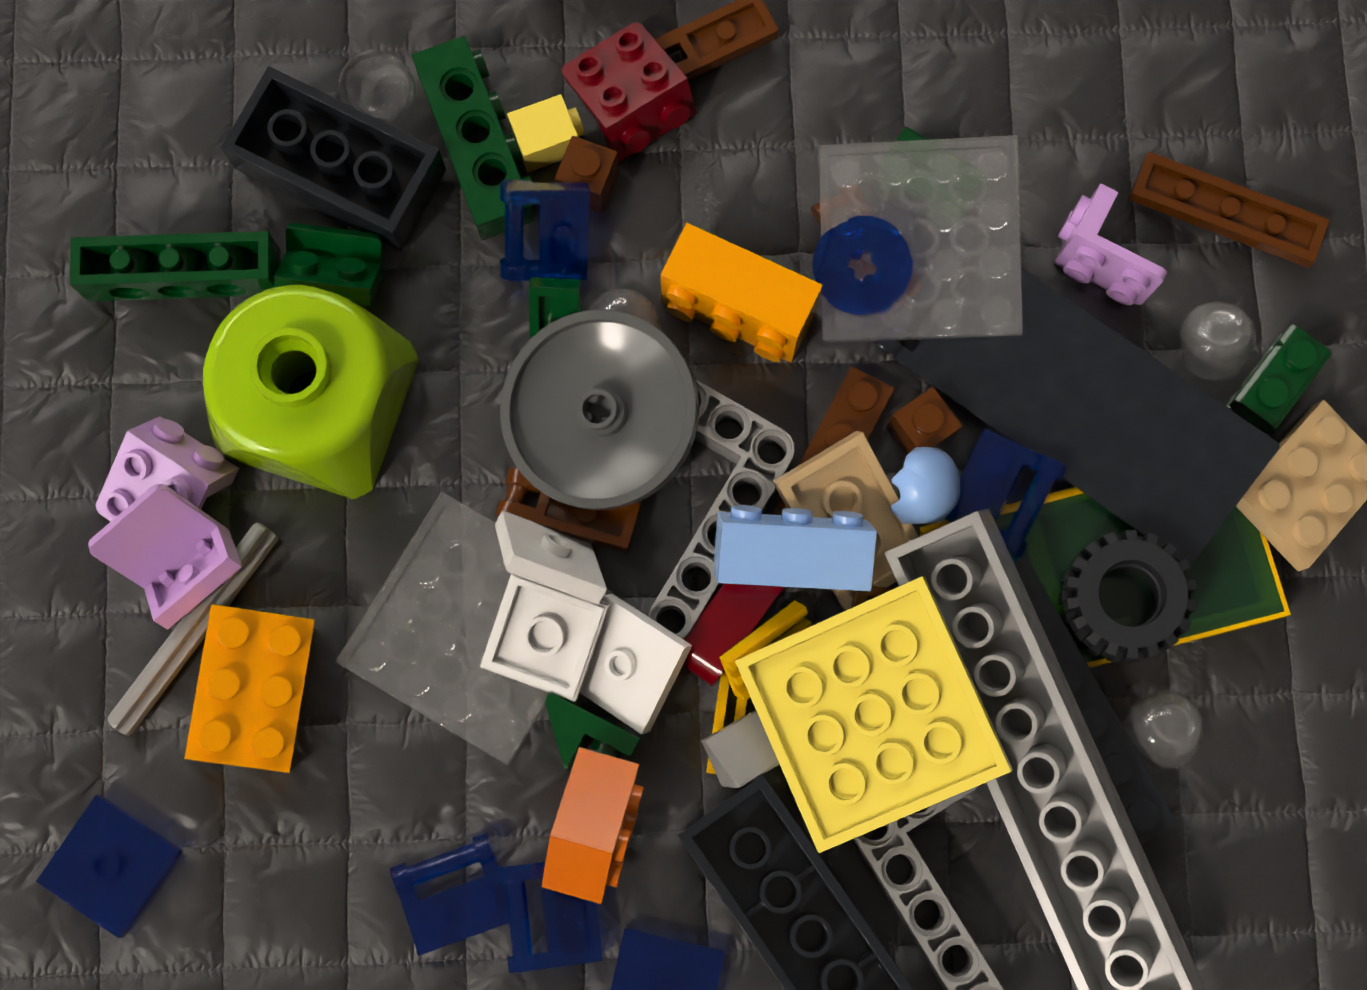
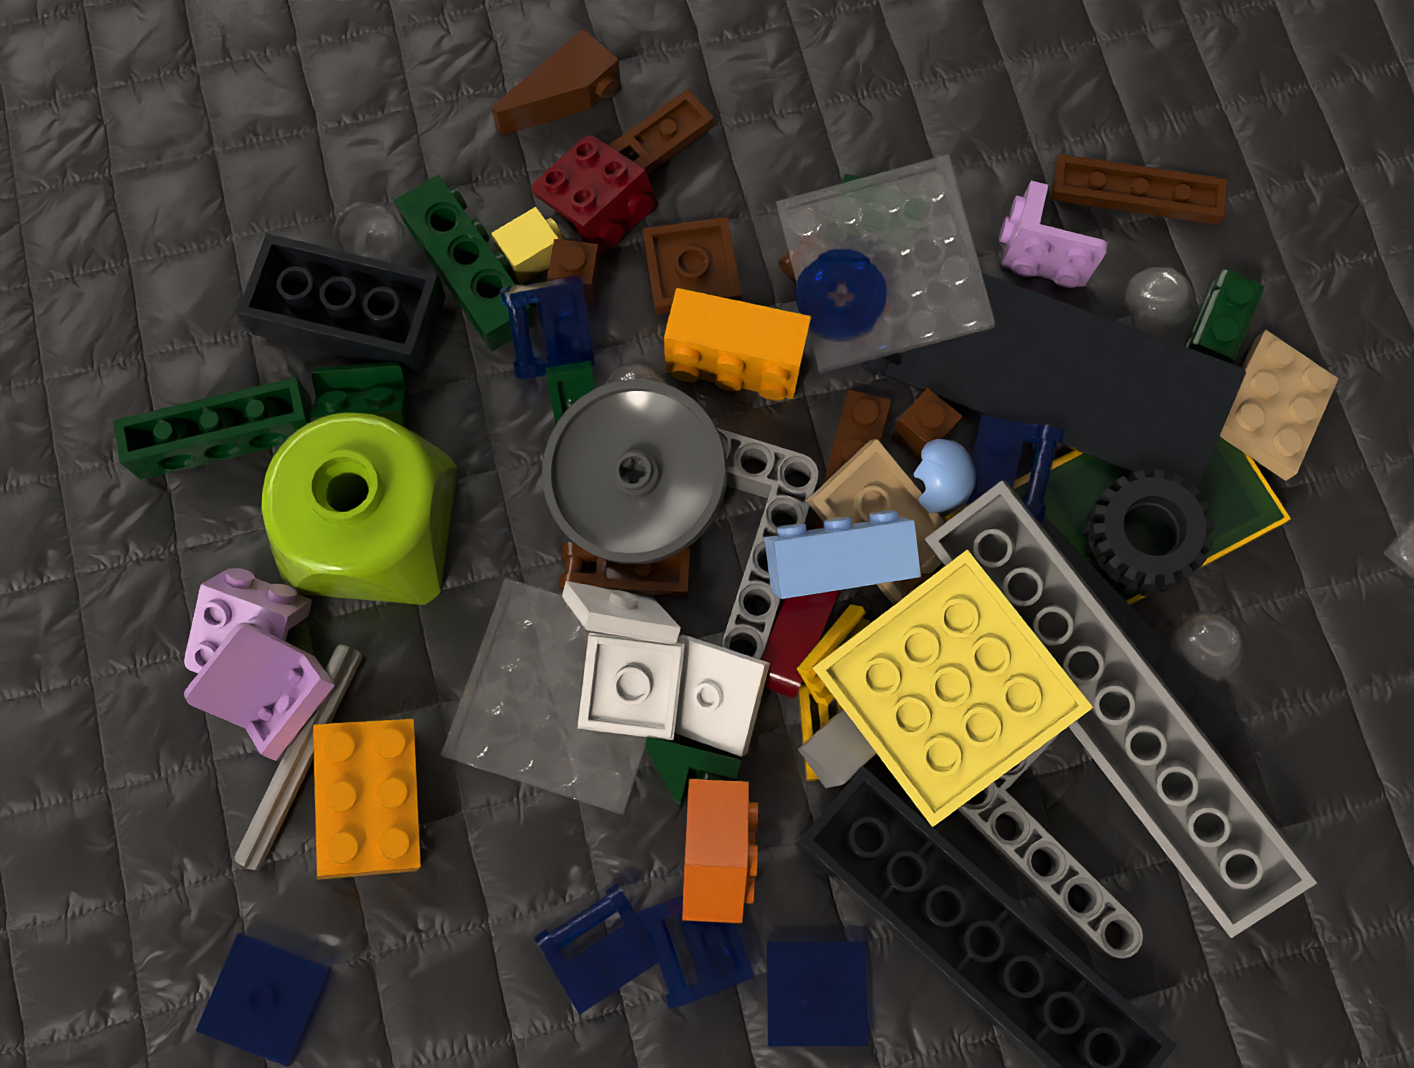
camera: 15 degrees left, 5 degrees down
none -> reddish brown plate [642,217,742,314]

